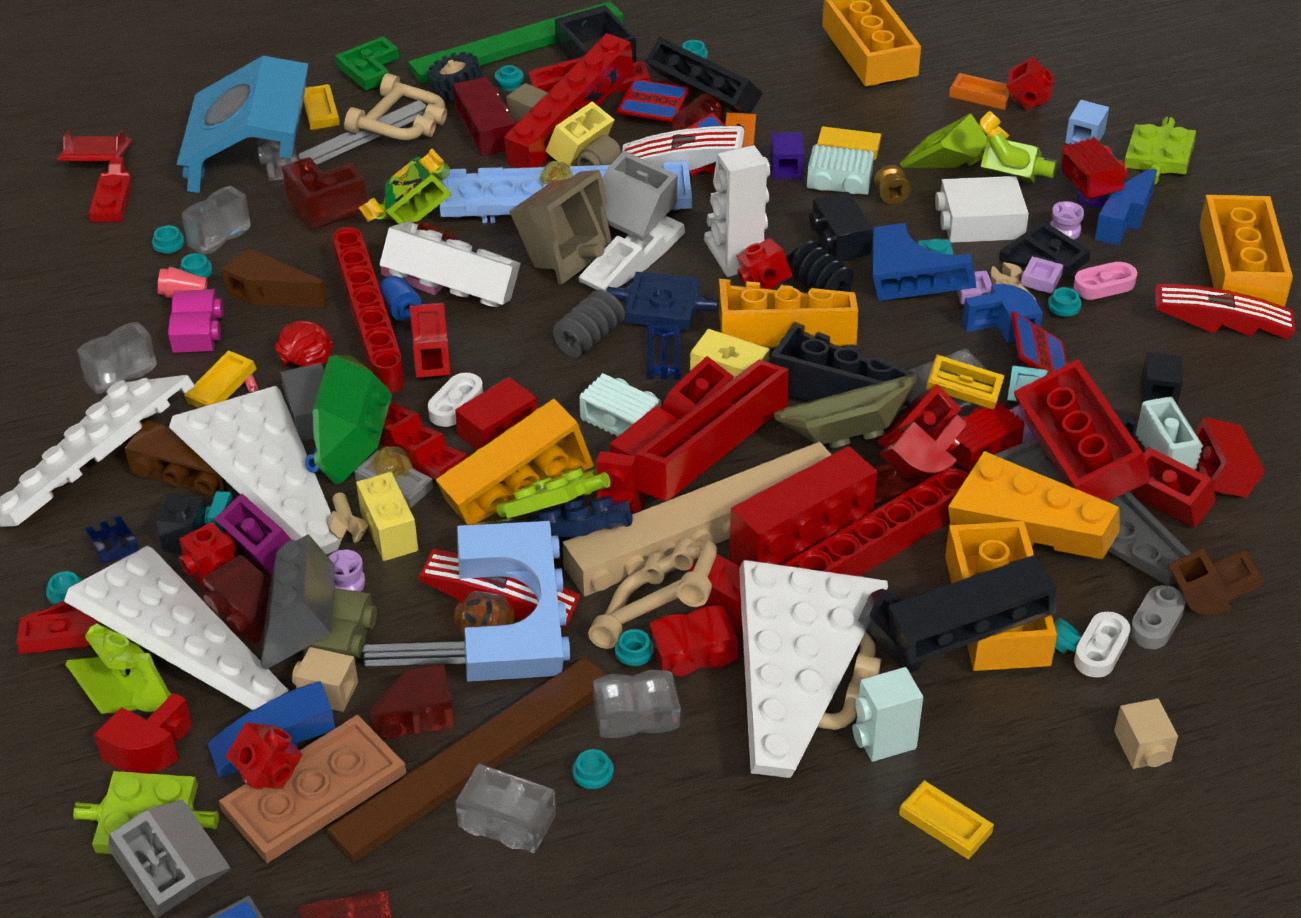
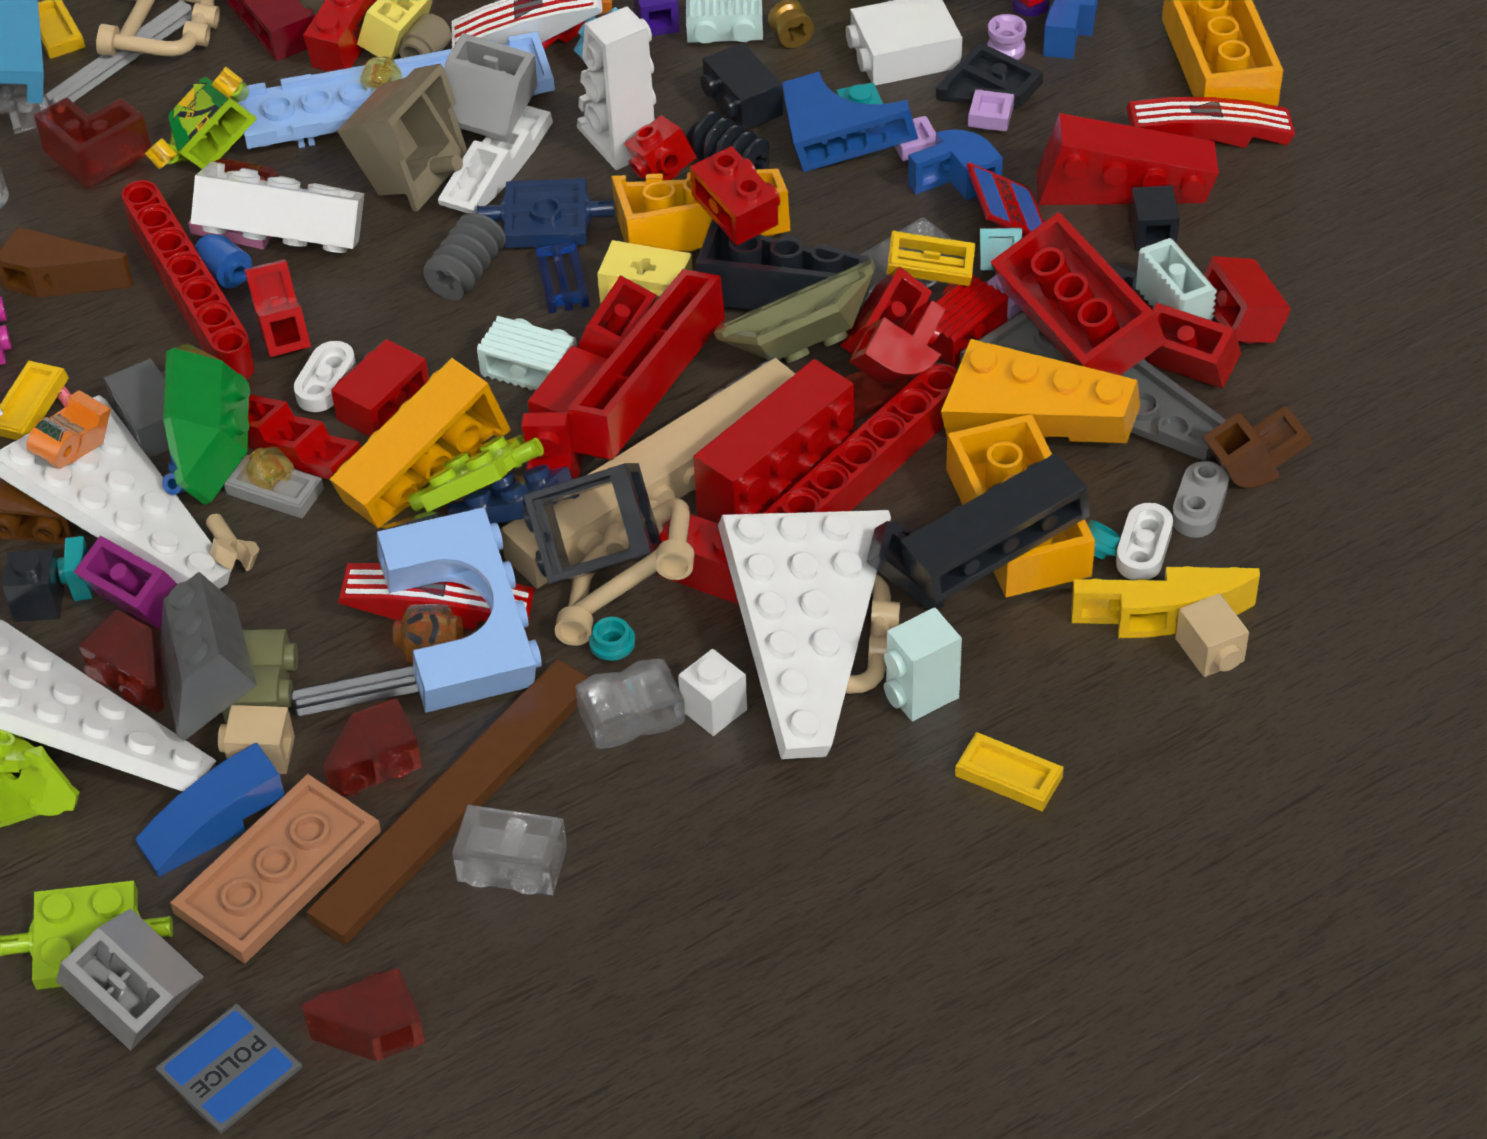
camera: 10 degrees left, 5 degrees up
red brick [94,693,192,774] -> none
red brick [179,522,238,591] -> none
red brick [225,722,303,790] -> none
red hair [275,320,333,367] -> none
lavender wheel [328,549,365,592] -> none
light yellow brick [356,472,418,561] -> none
teal plate [572,749,614,789] -> none
red brick [650,605,738,677] -> none
tan bar [990,262,1036,300] -> none
teal plate [1048,287,1082,317] -> none
bright pink plate [1073,262,1137,300] -> none
none -> orange leg [26,390,111,469]
none -> black window [523,463,662,584]
none -> white brick [678,649,747,736]
none -> red brick [690,146,781,245]
none -> red wedge [1036,113,1219,205]
none -> yellow slope [1071,566,1260,638]

